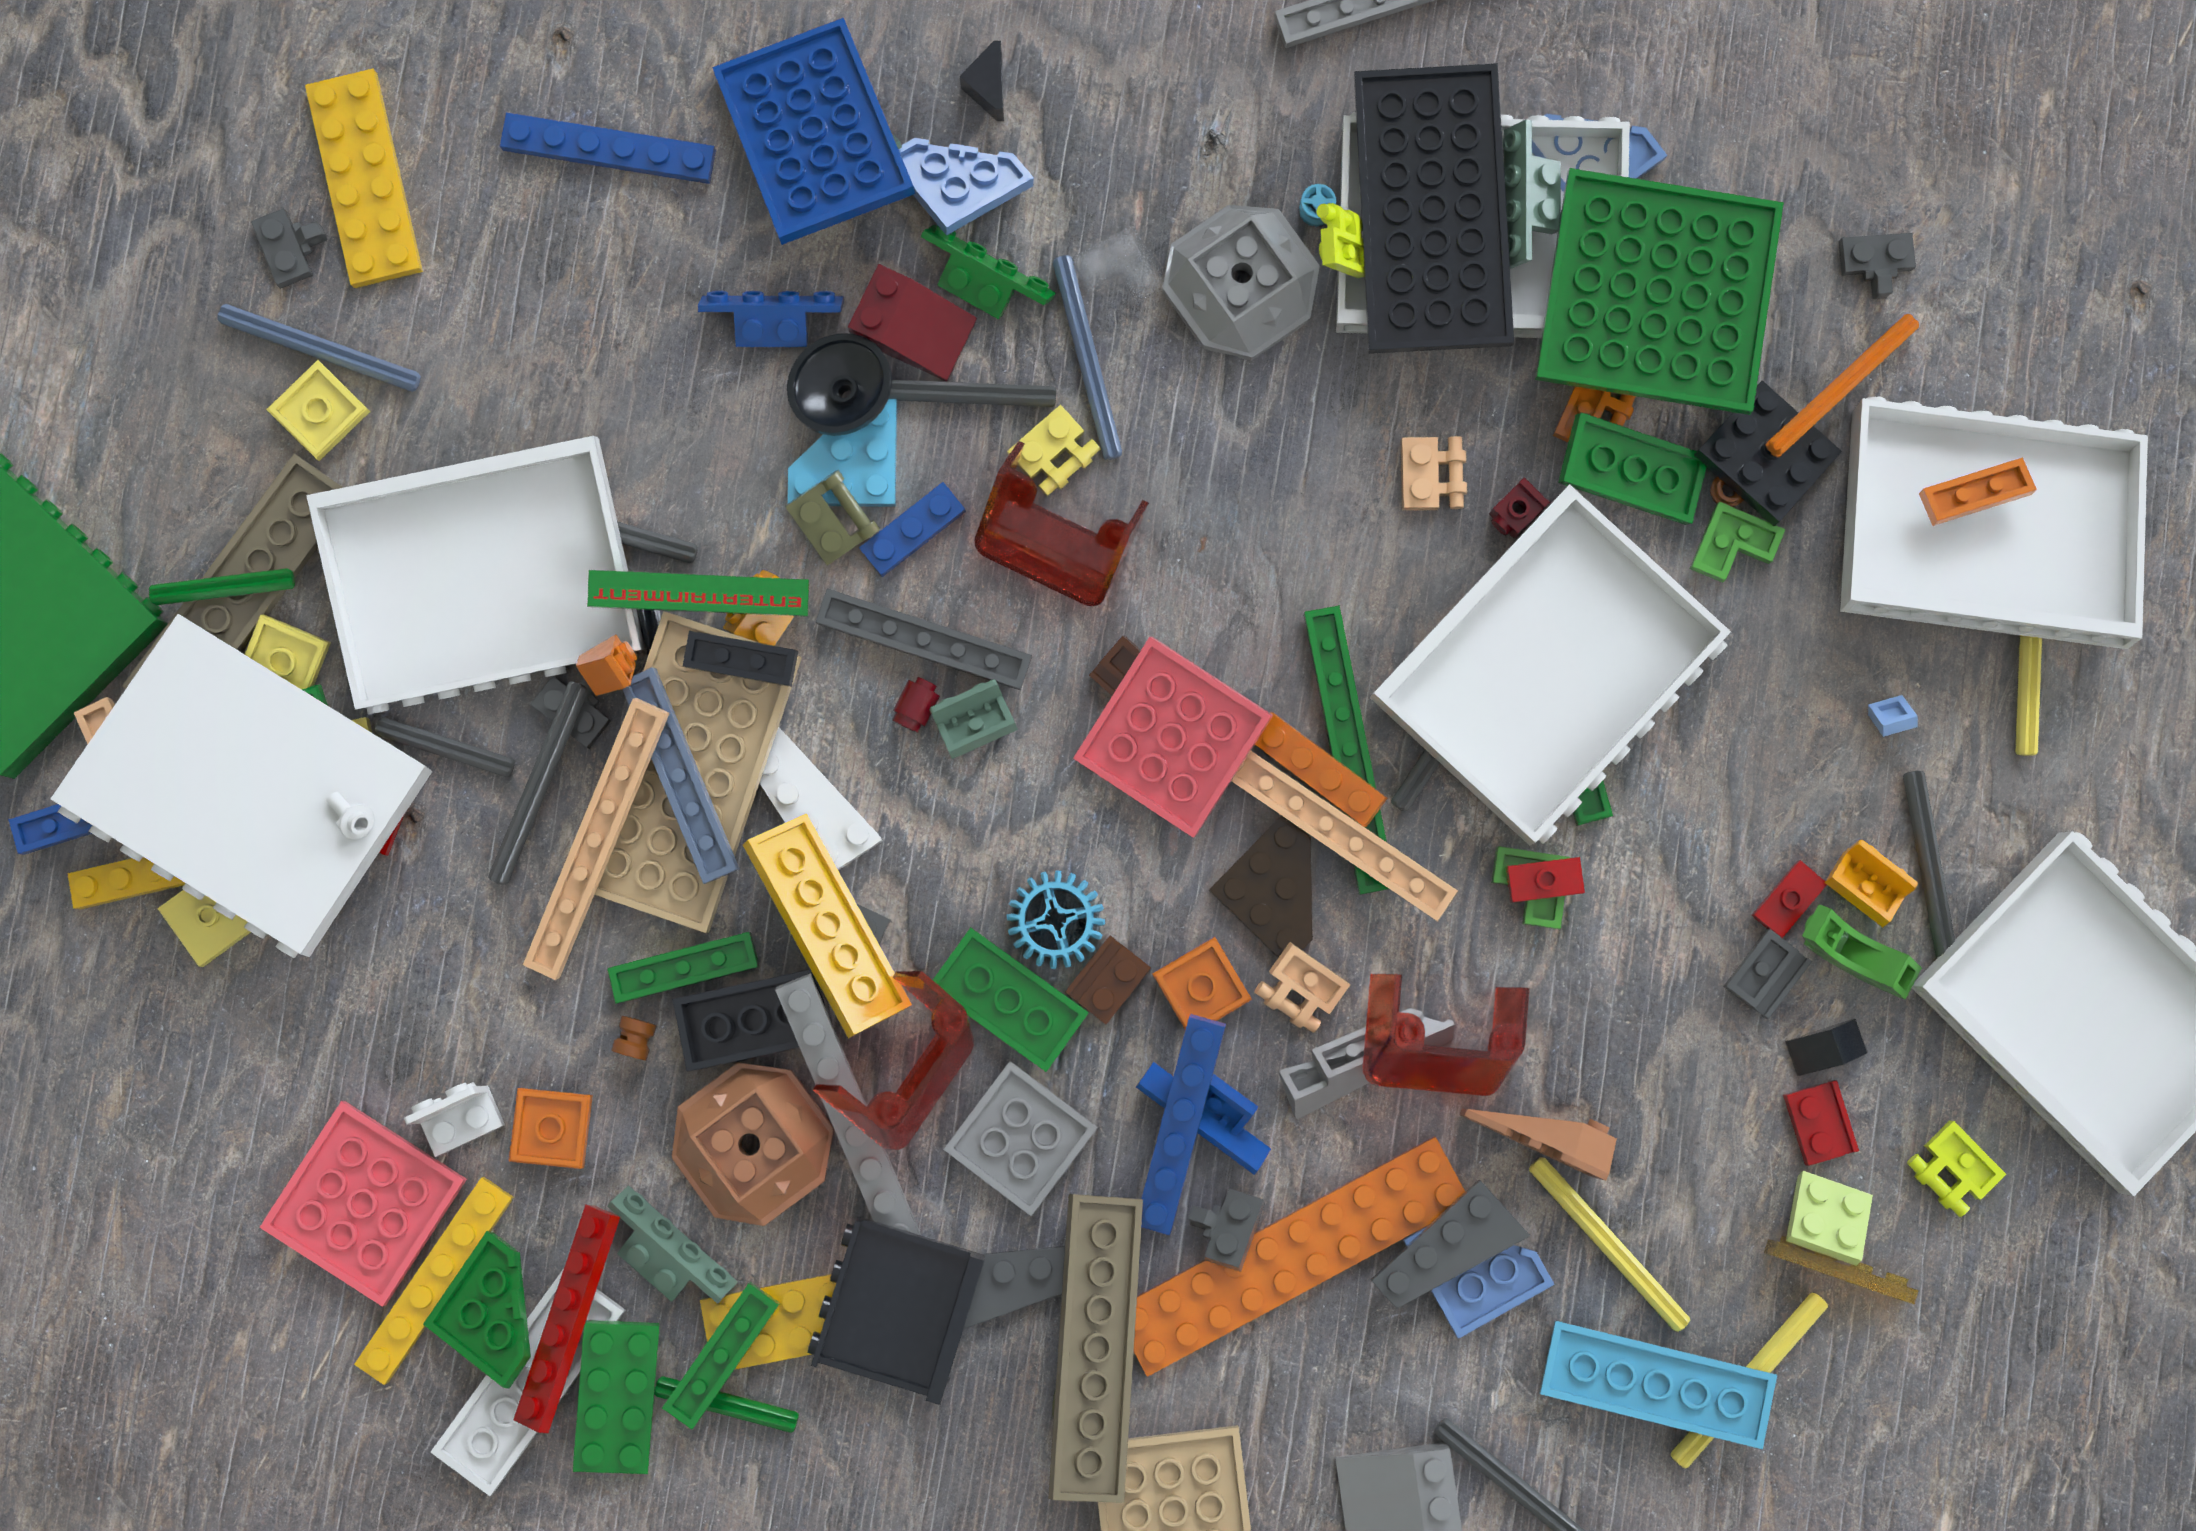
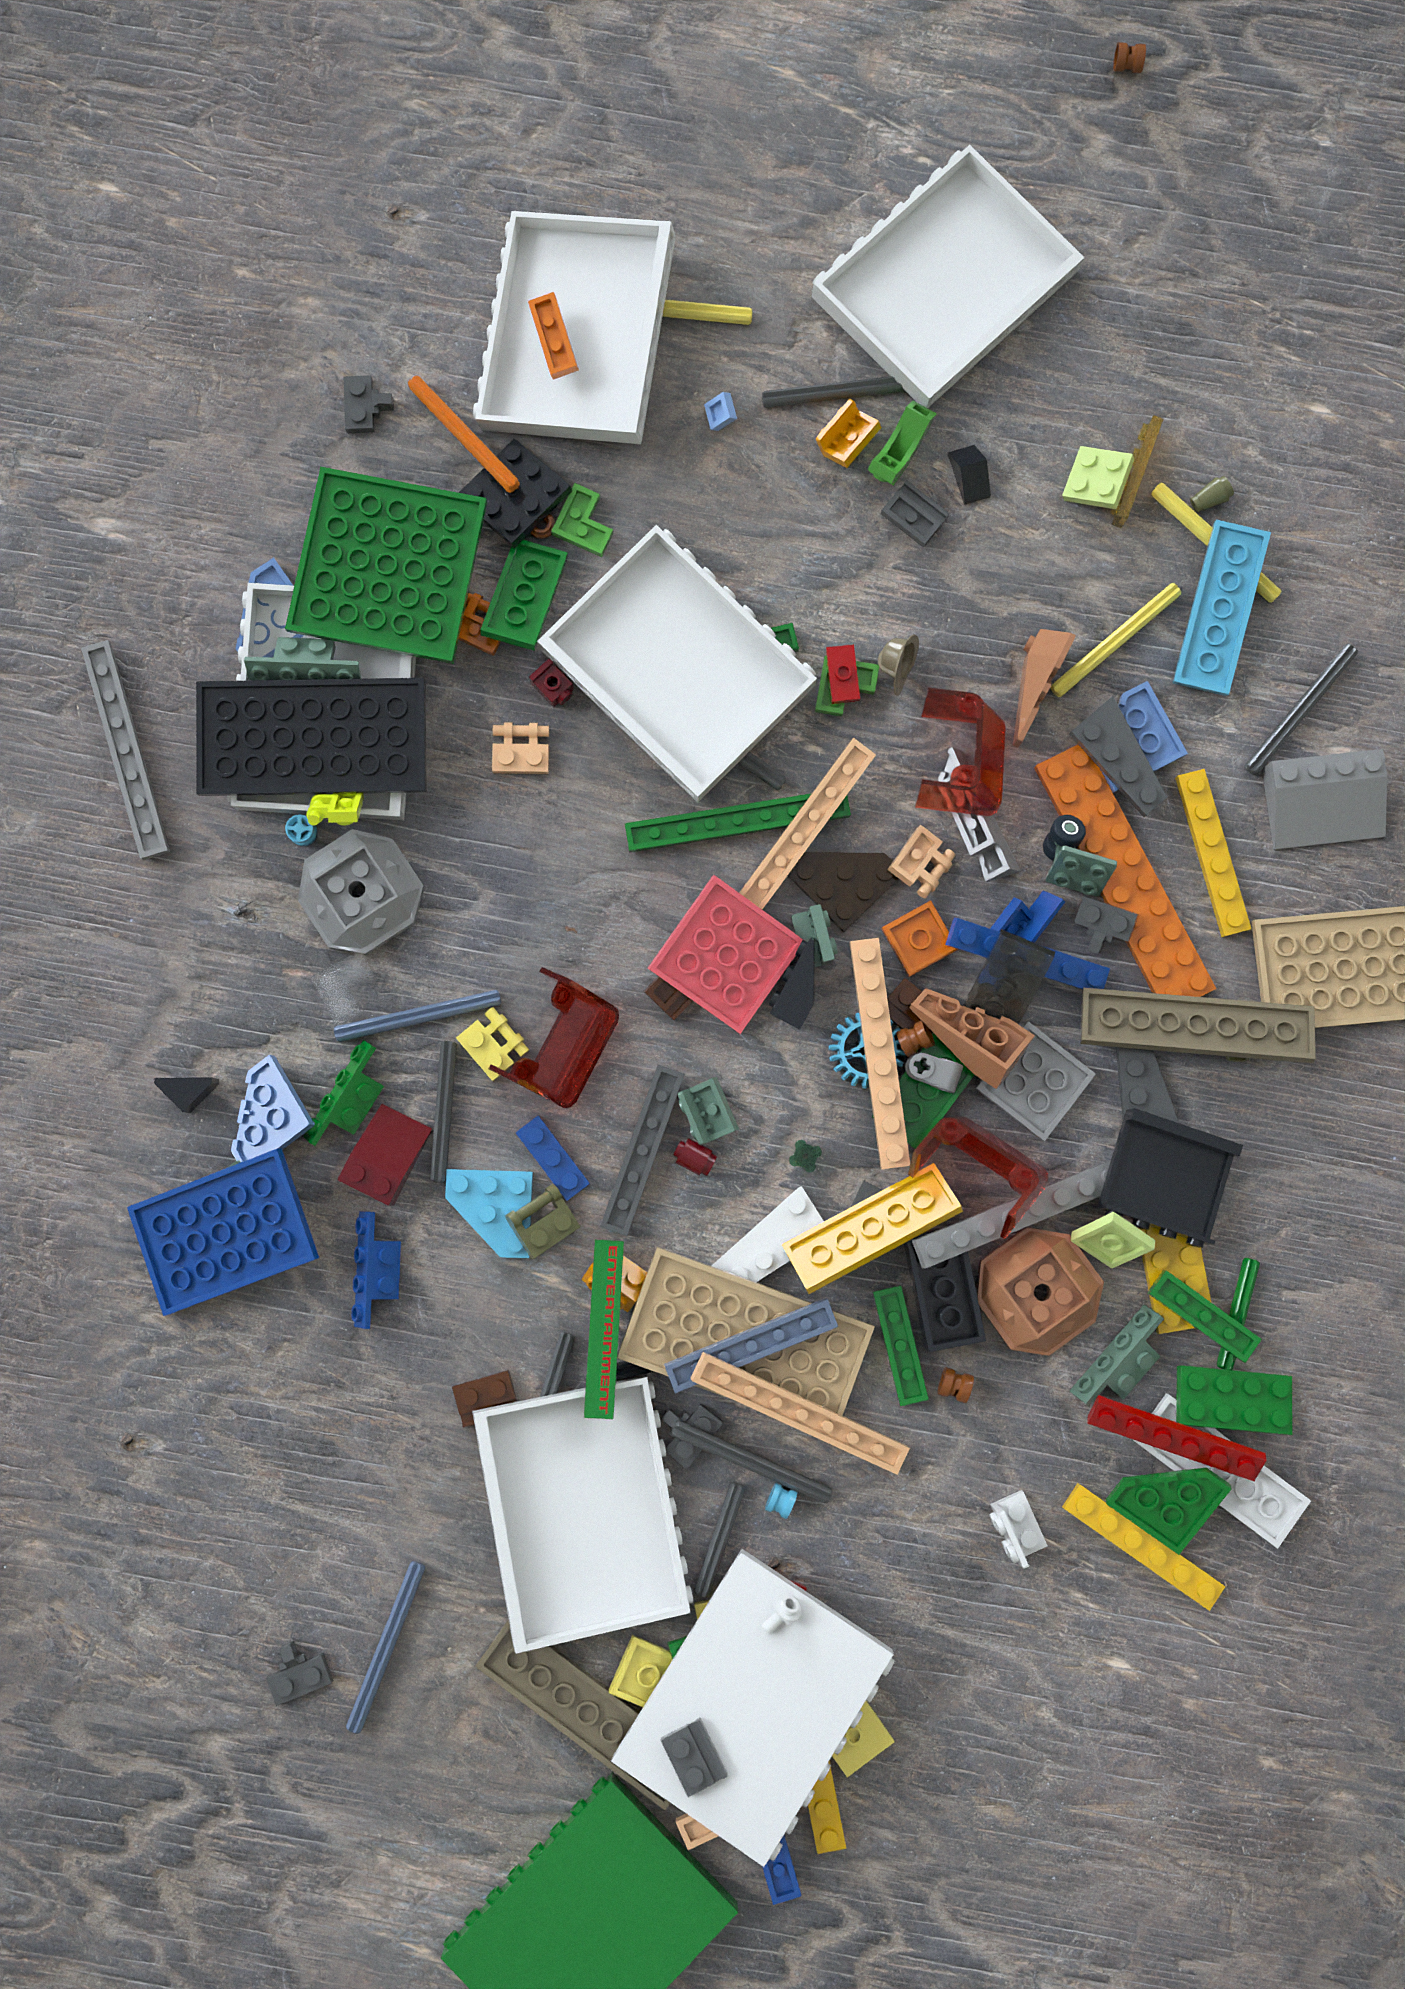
camera: 90 degrees left, 0 degrees up
green axle [149,568,295,605] -> none
coral plate [259,1101,467,1307] -> none
light yellow plate [266,360,371,461] -> none
yellow plate [305,68,423,288] -> none
blue plate [500,112,716,184] -> none
orange plate [509,1088,593,1169] -> none
orange slope [576,634,637,696] -> none
black plate [682,631,798,687] -> none
black dish [787,333,892,436] -> none
orange plate [1255,712,1388,827] -> none
red plate [1751,860,1827,938] -> none
red plate [1783,1080,1859,1166] -> none
neon yellow plate [1907,1120,2006,1217] -> none
none -> reddish brown plate [452,1370,517,1428]
none -> dark grey plate [661,1718,728,1797]
none -> medium azure wheel [765,1482,798,1519]
none -> black slope [768,937,815,1030]
none -> clear green plate [789,1140,822,1173]
none -> sand green bracket [791,904,838,967]
none -> light nougat plate [850,938,911,1169]
none -> dark tan piece [878,634,919,696]
none -> dark orange wheel [897,1020,935,1057]
none -> light grey piece [905,1053,963,1093]
none -> nougat wedge [910,988,1035,1089]
none -> clear smoke plate [963,929,1055,1025]
none -> sand green plate [1043,815,1117,897]
none -> yellowish green plate [1071,1212,1155,1268]
none -> yellow plate [1175,769,1251,938]
none -> olive cone [1190,476,1234,513]

